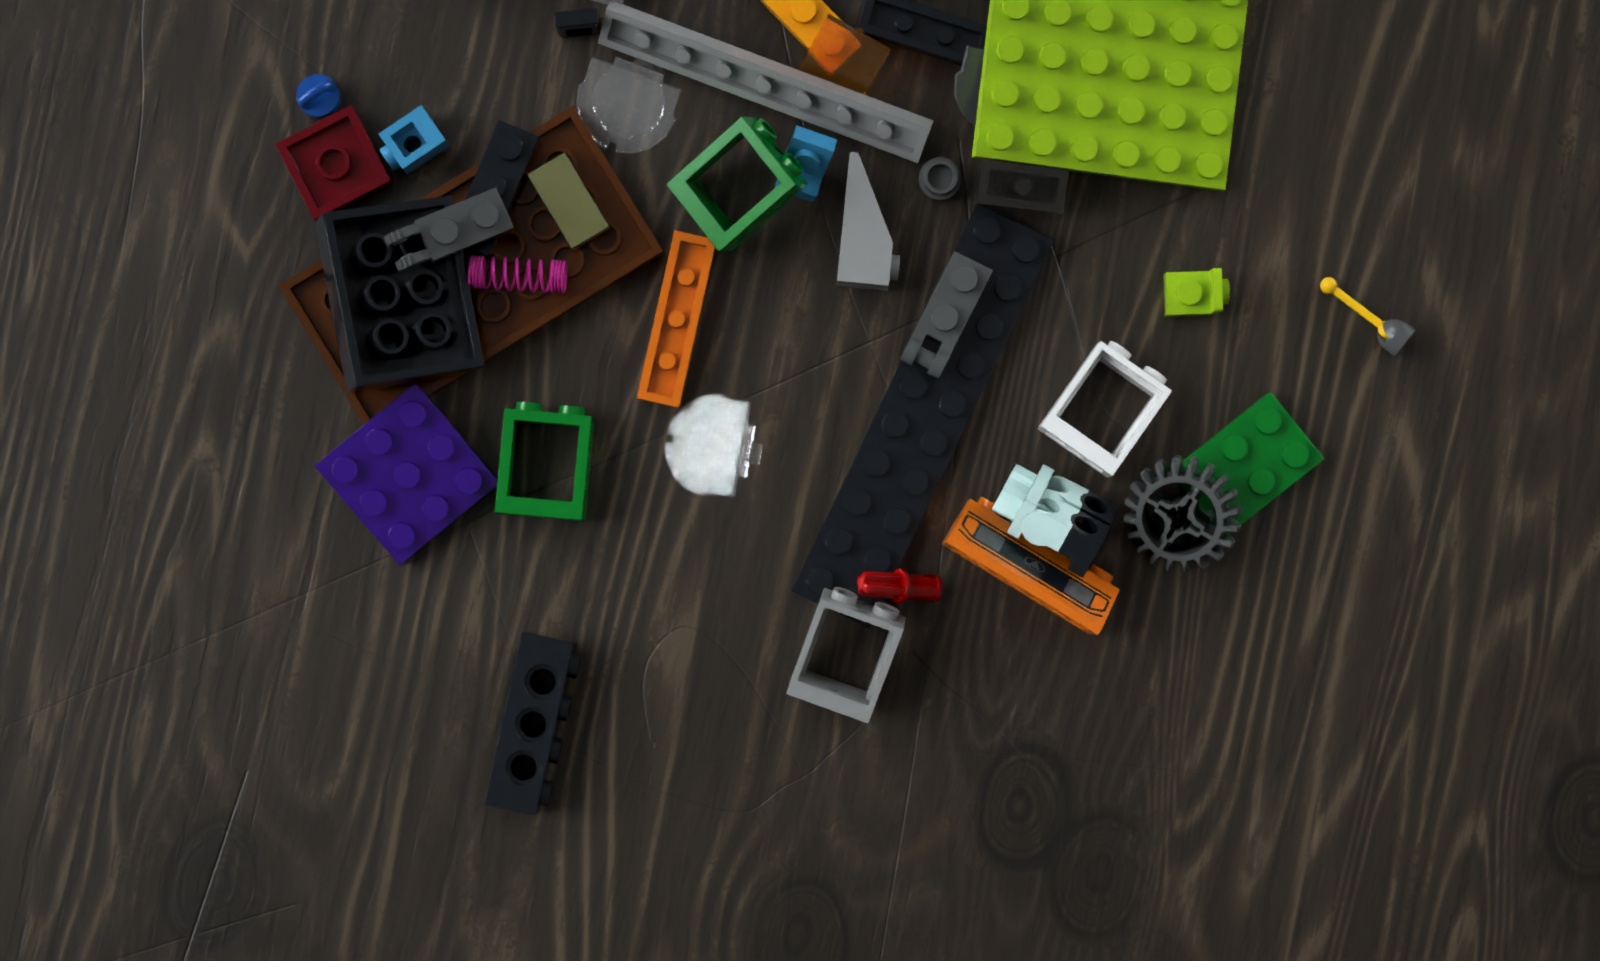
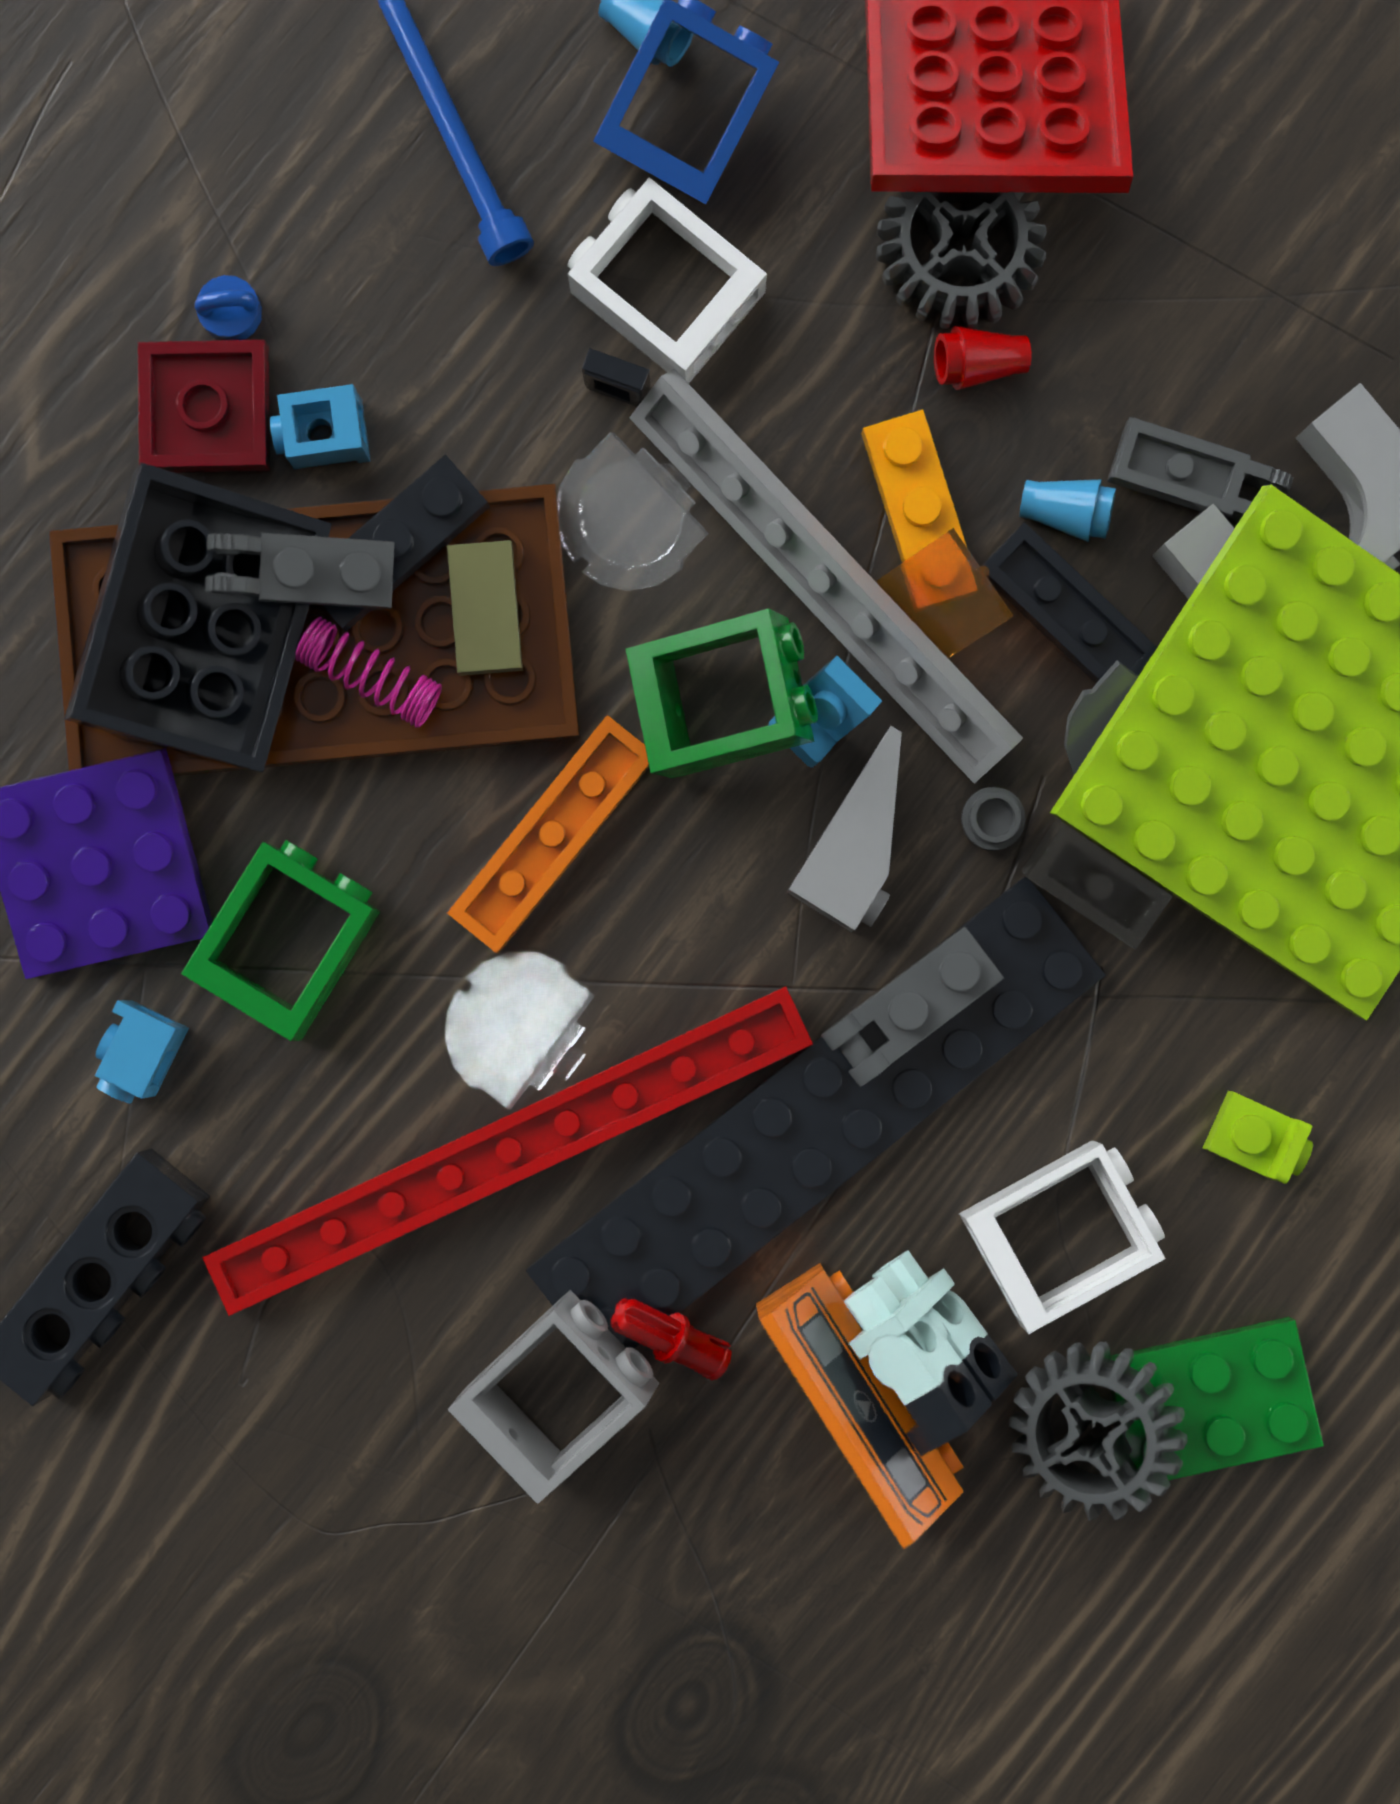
camera: 25 degrees right, 0 degrees up
none -> dark azure brick [95,1000,189,1103]
none -> red plate [202,986,813,1316]

